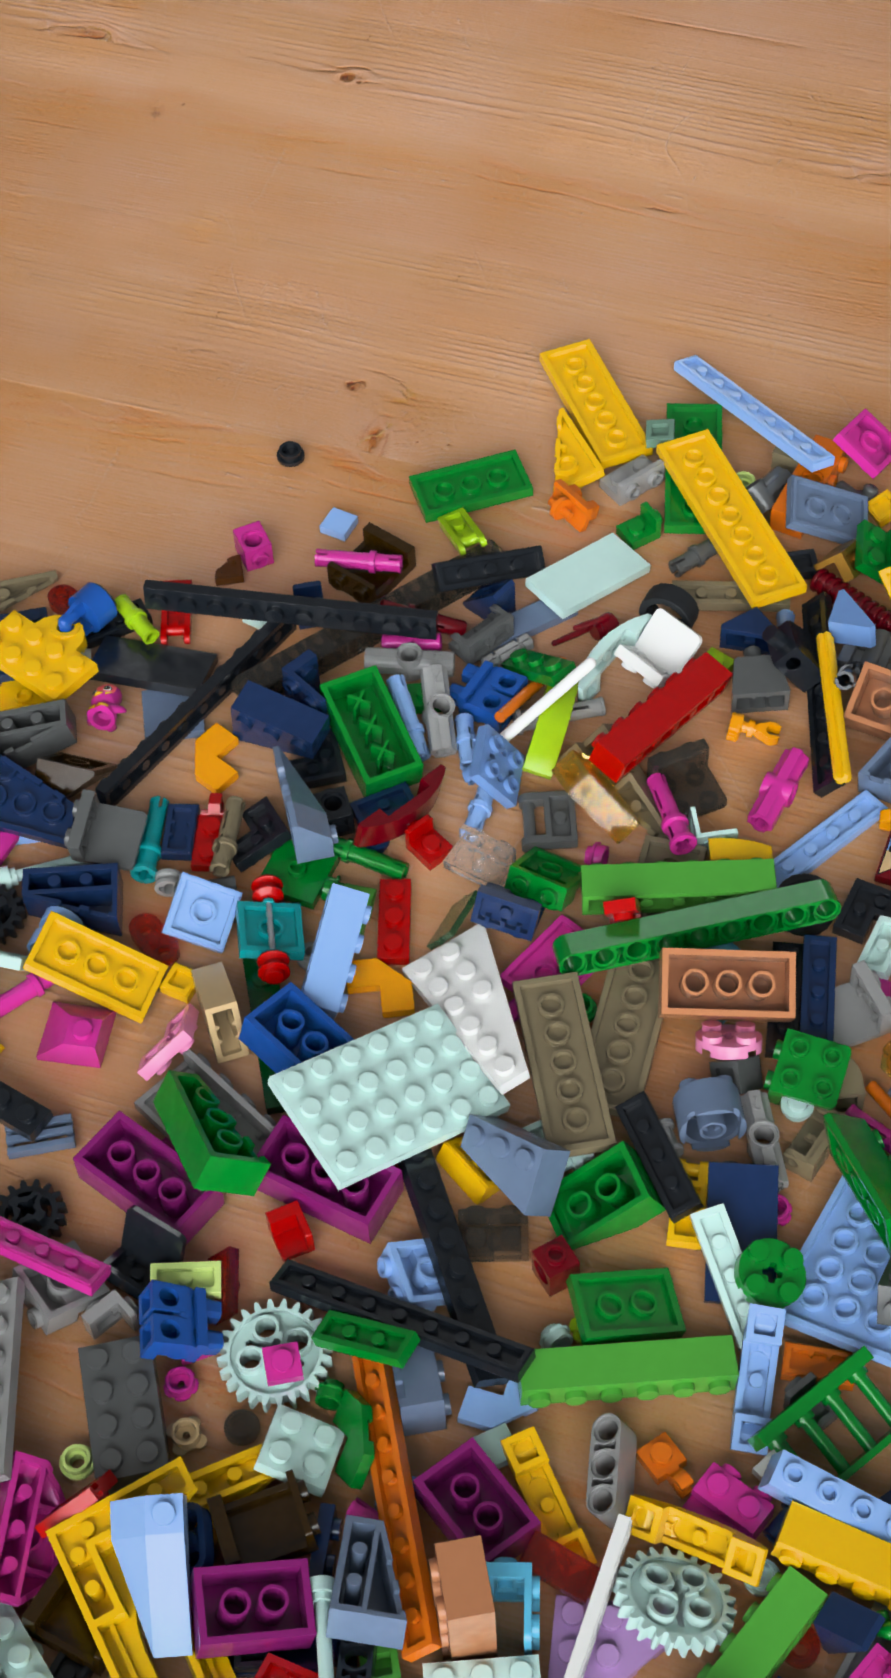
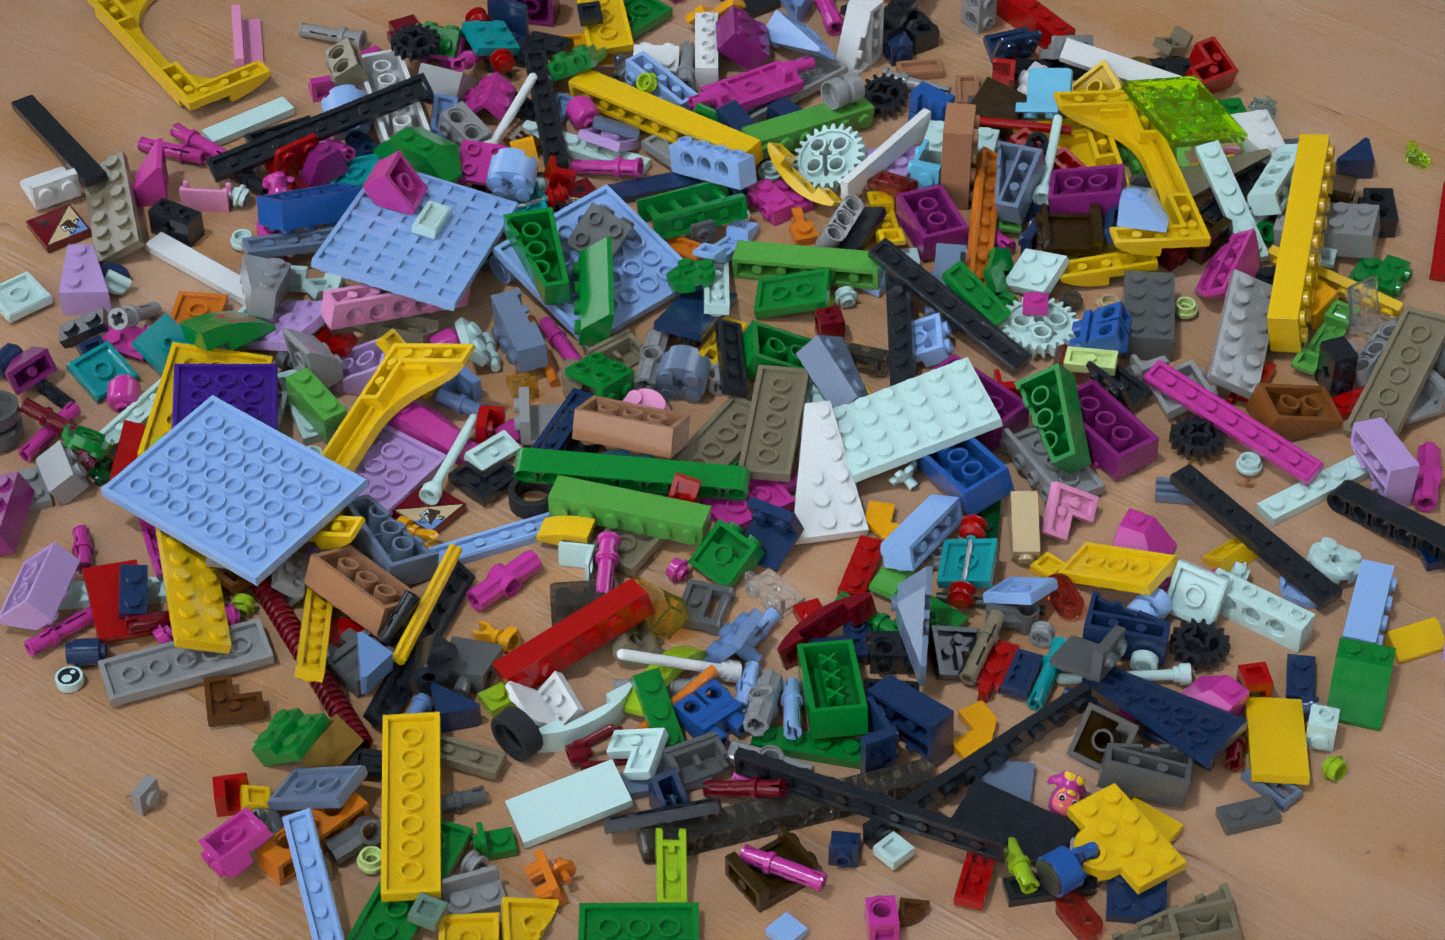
camera: 165 degrees left, 10 degrees down
red plate [35,1469,118,1539] -> none
piece [427,890,478,950] -> none
none -> light grey bush [460,850,489,873]
none -> light aqua plate [606,728,669,780]
none -> black tile [838,207,887,250]

